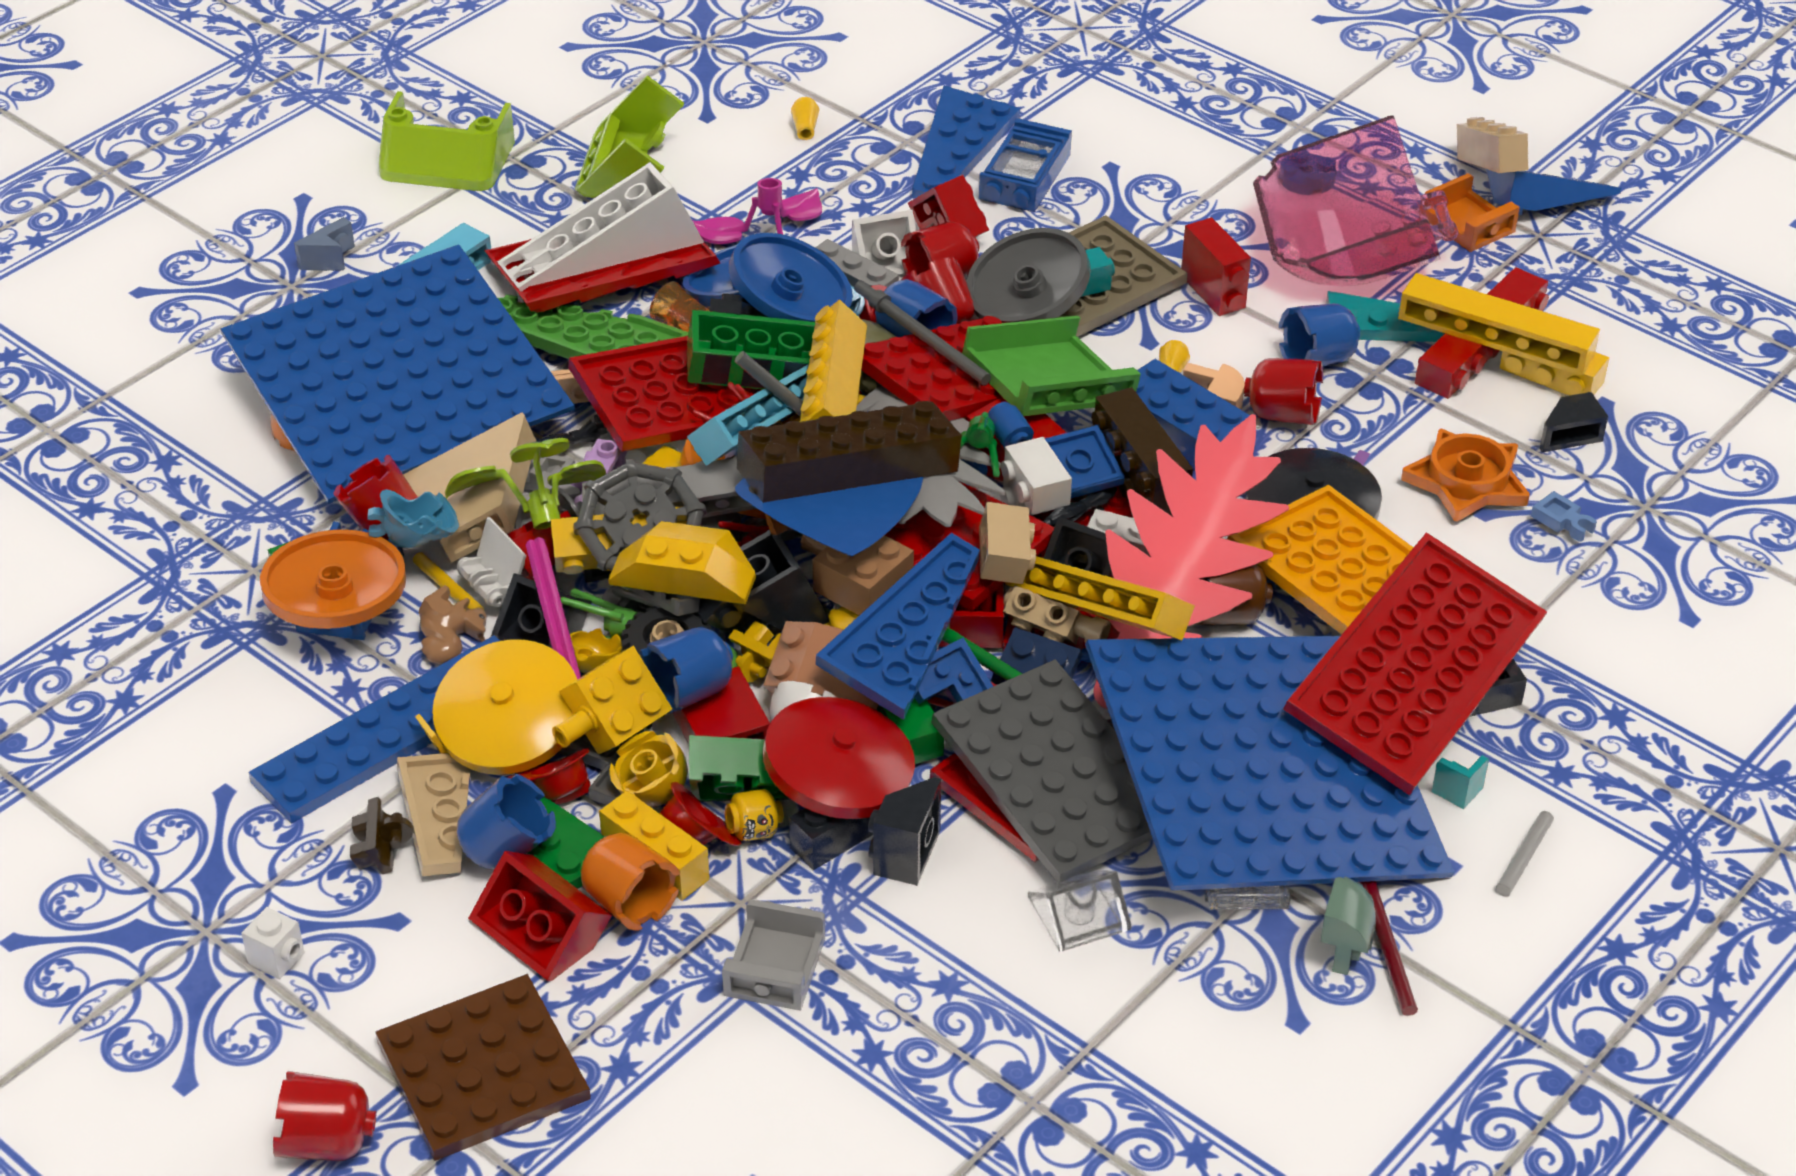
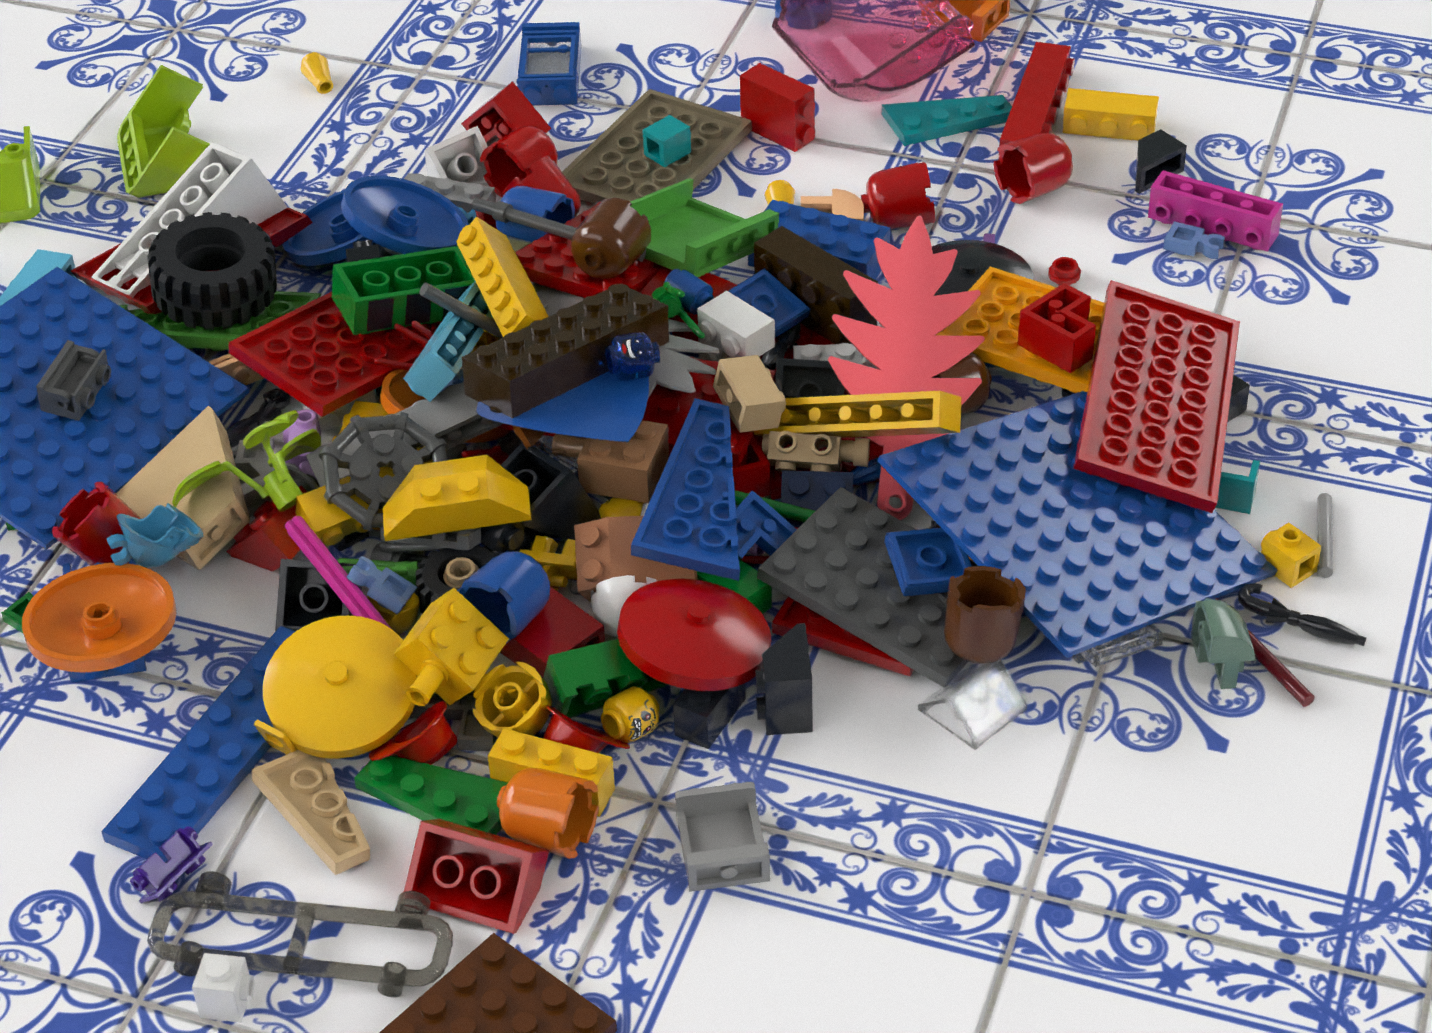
camera: 20 degrees left, 0 degrees up
dark brown hips [350,797,413,874] -> none
yellow bar [413,552,484,610] -> none
medium nougat animal [418,585,487,664] -> none
white hinge [457,517,526,608] -> none
blue cylinder [457,774,556,870] -> none
clear orange plant [650,281,709,332] -> none
dark pink plant [692,178,822,244] -> none
blue wing [912,85,1020,199] -> none
dark grey dish [966,228,1091,323] -> none
blue cylinder [1278,303,1360,366] -> none
yellow brick [1398,273,1600,376] -> none
orange plate [1401,428,1530,521] -> none
none -> dark grey hinge [36,340,111,421]
none -> dark purple hinge [130,826,213,903]
none -> black tyre [147,212,277,330]
none -> clear smoke bar [147,871,453,998]
none -> medium blue plate [347,556,417,615]
none -> reddish brown cylinder [571,198,651,279]
none -> clear blue head [606,332,660,381]
none -> blue plate [884,528,972,596]
none -> reddish brown cylinder [944,566,1026,664]
none -> red cylinder [993,132,1073,204]
none -> red brick [1017,283,1096,373]
none -> red plate [1048,257,1081,285]
none -> dark pink brick [1148,170,1283,252]
none -> black piece [1238,583,1367,646]
none -> yellow brick [1261,522,1322,588]

